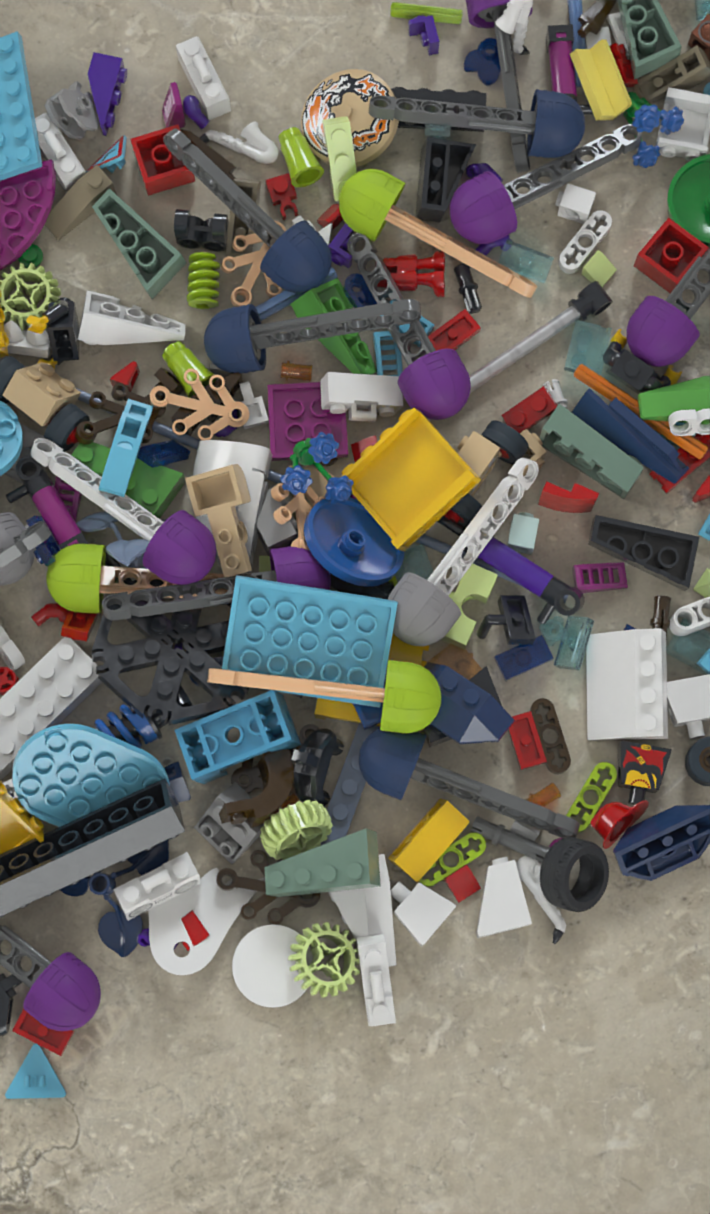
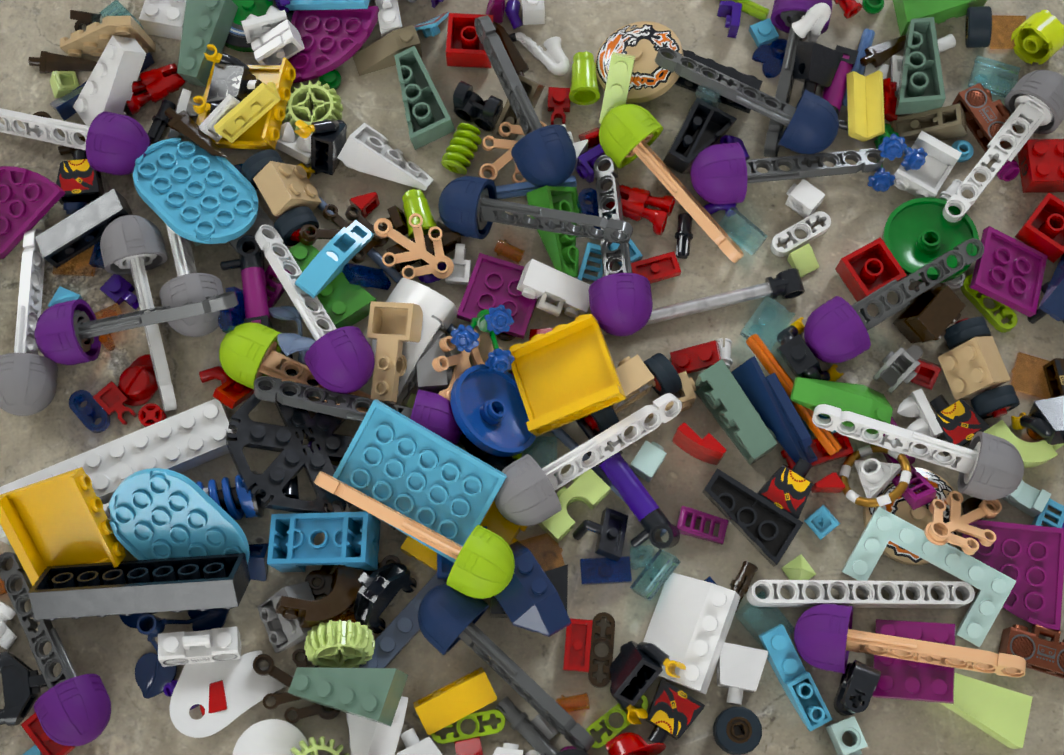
camera: 20 degrees right, 5 degrees down
none -> black torso [610,641,686,724]
none -> medium azure plate [749,18,779,48]
none -> torso [757,457,813,519]
none -> black torso [793,41,843,95]

